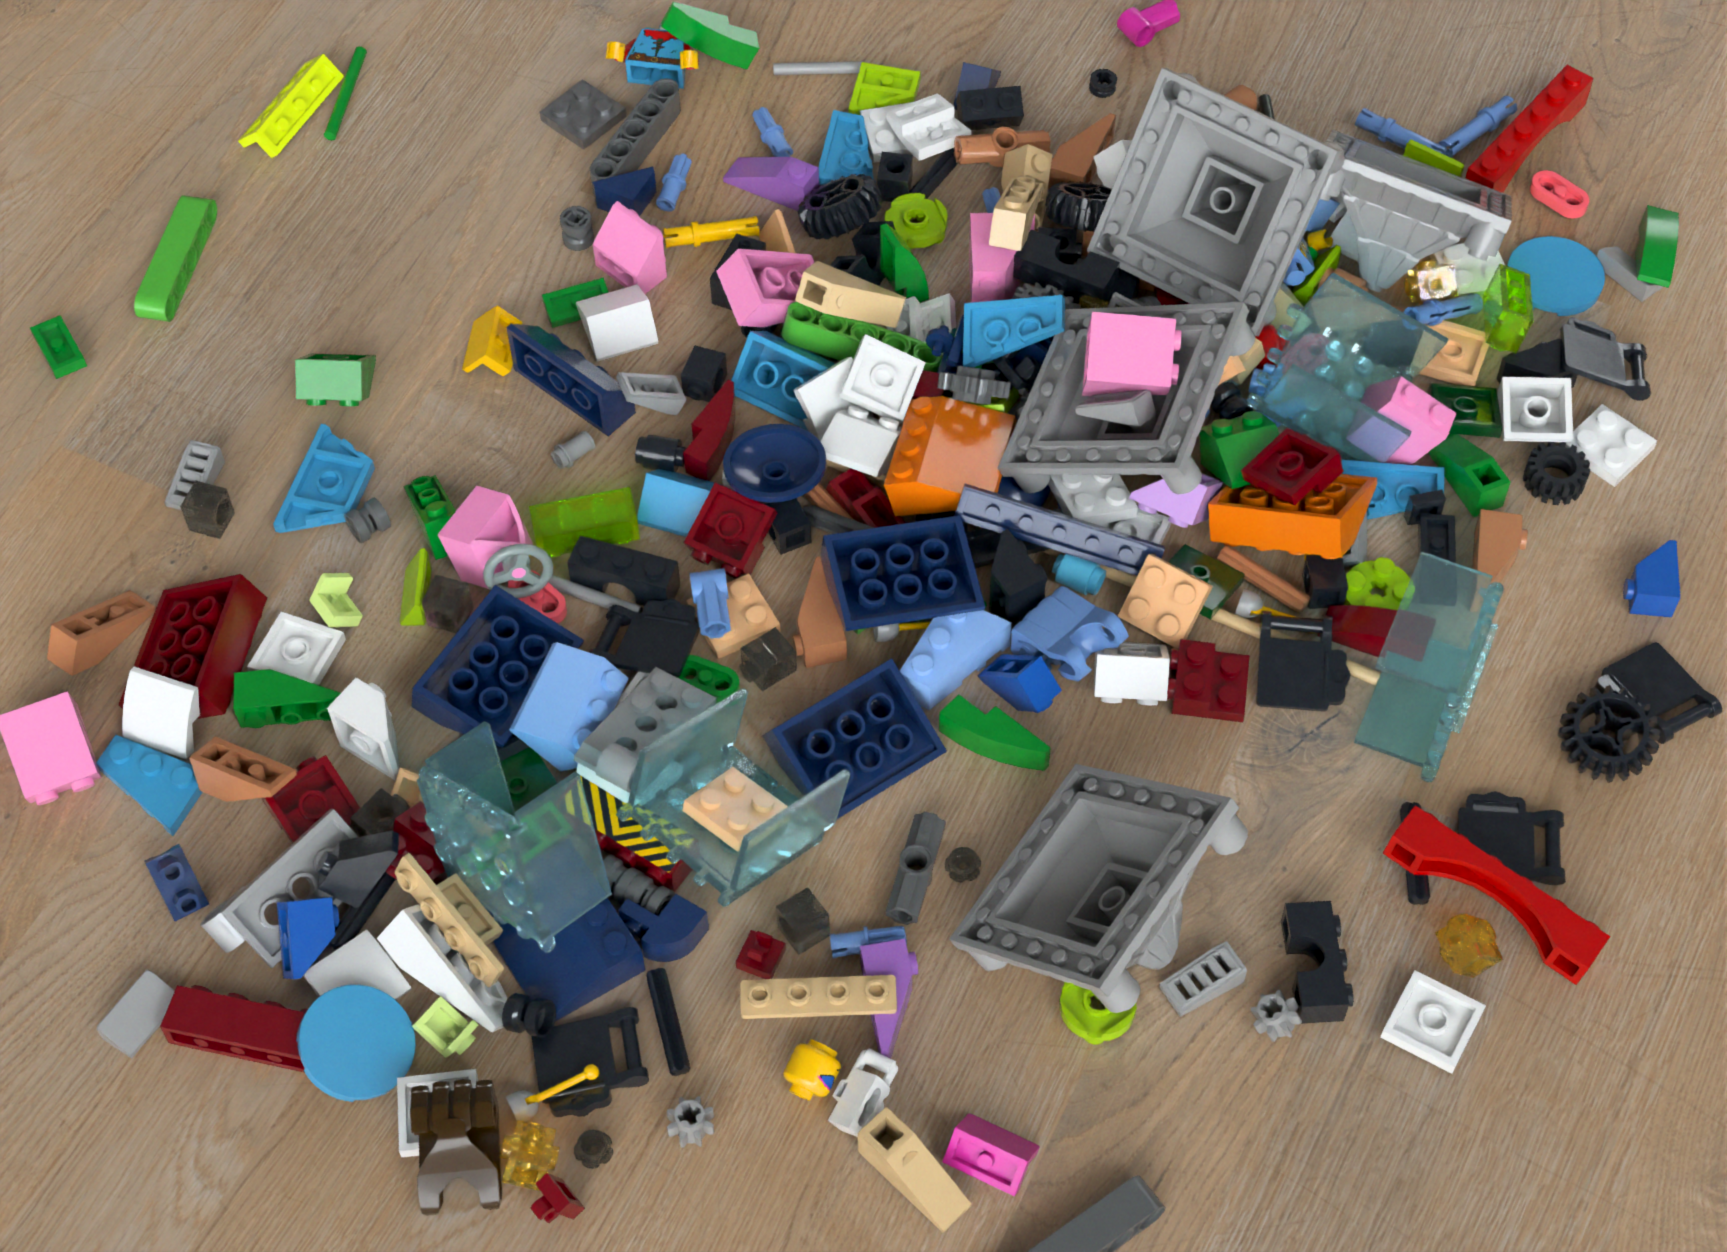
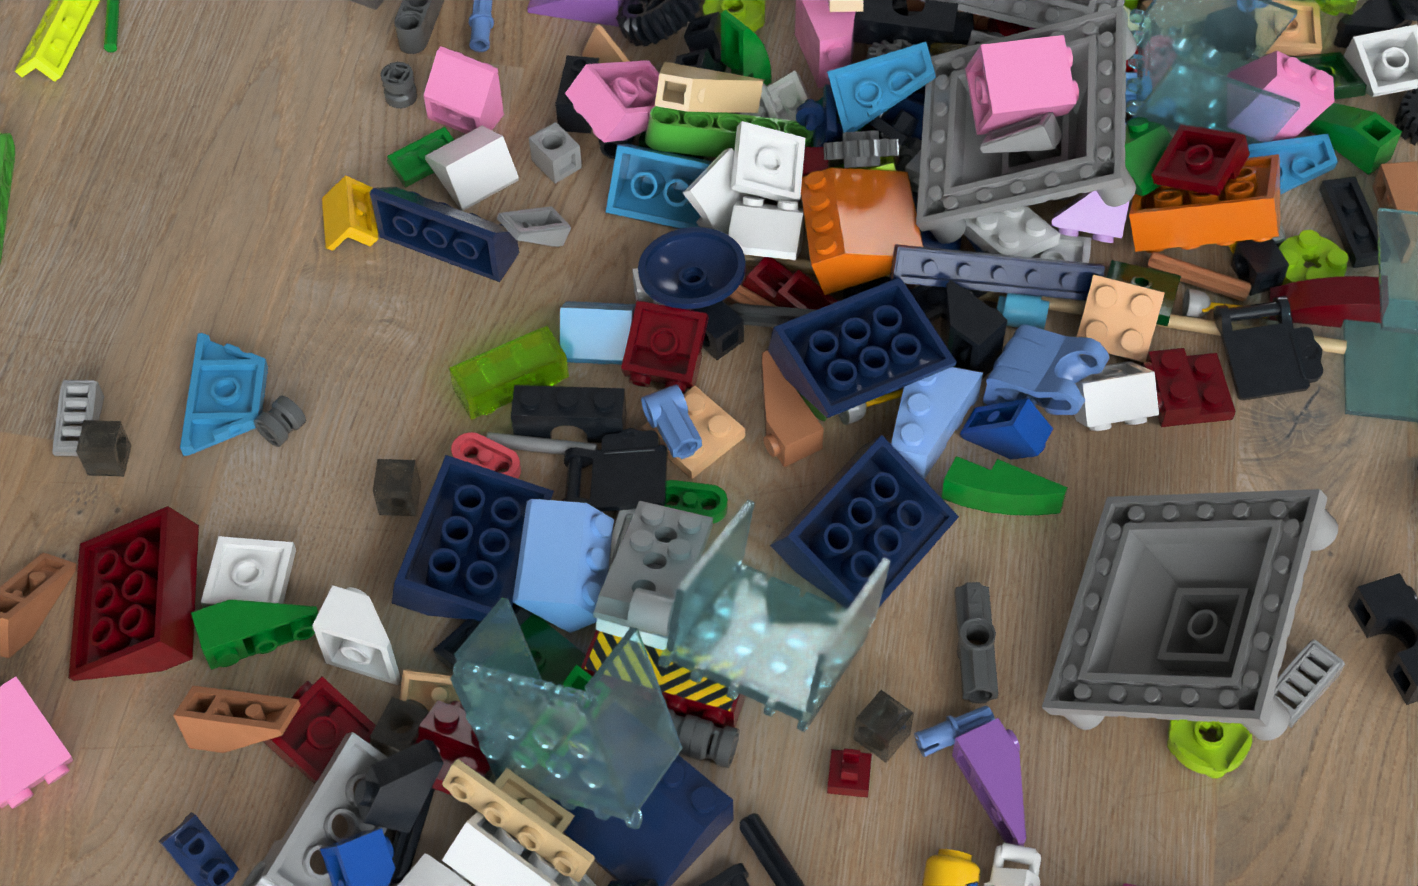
camera: 15 degrees left, 0 degrees up
dark azure wing [96,735,202,836] -> none
white slope [122,667,200,759] -> none
slope [295,353,376,406] -> none
yellowish green bracket [309,573,363,628] -> none
lime slope [400,548,432,626] -> none
green slope [404,475,456,560] -> none
bright pink piece [438,486,553,598] -> none
light grey pin [551,431,595,469] -> none
dark blue slope [593,166,657,217] -> none
dark blue brick [619,894,709,962] -> none
black brick [635,435,686,472] -> none
yellow pin [663,216,759,248] -> none
black brick [681,345,727,402] -> none
light nougat plate [682,767,788,852] -> none
dark red slope [684,379,735,481] -> none
clear smoke brick [739,627,797,691] -> none
tan bracket [740,975,897,1019] -> none
clear smoke plate [945,847,981,883] -> none
light grey gear [1251,990,1302,1042] -> none
black tile [1404,489,1446,525] -> none
none -> light grey brick [529,122,582,184]

